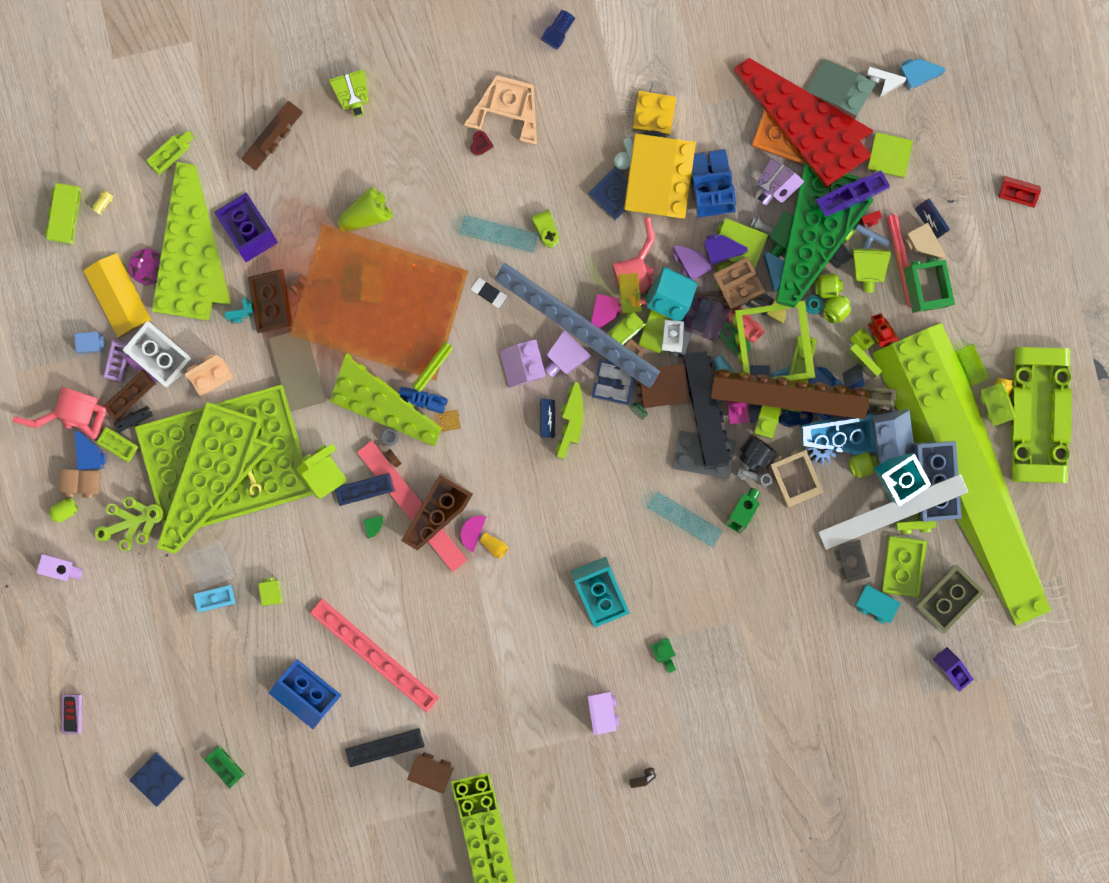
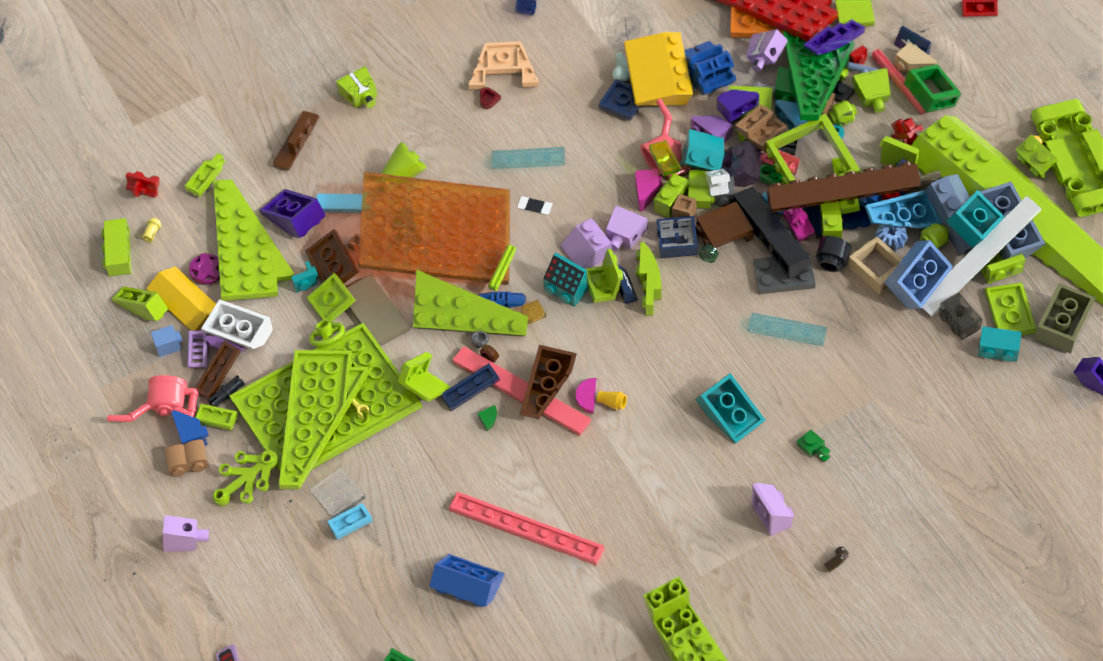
camera: 15 degrees left, 30 degrees down
lime brick [48,497,79,524] -> none
light nougat bracket [184,354,234,397] -> none
lime brick [258,577,283,606] -> none
black tile [345,728,425,768] -> none
reddish brown slope [407,752,454,794] -> none
sand blue plate [495,263,660,388] -> none
lime piece [531,209,559,248] -> none
yellow plate [633,91,676,135] -> none
green torso [724,487,760,534] -> none
light grey bar [737,465,774,488] -> none
light yellow tile [766,297,786,324] -> none
lime head [823,295,851,324] -> none
clear neon green tile [955,343,989,386] -> none
none -> lime slope [111,286,168,322]
none -> red hips [125,171,160,198]
none -> lime tile [306,273,356,322]
none -> lime piece [309,320,345,347]
none -> medium azure tile [317,194,372,213]
none -> slope [543,252,588,307]
none -> lime bracket [585,249,623,303]
none -> medium blue brick [884,240,953,309]

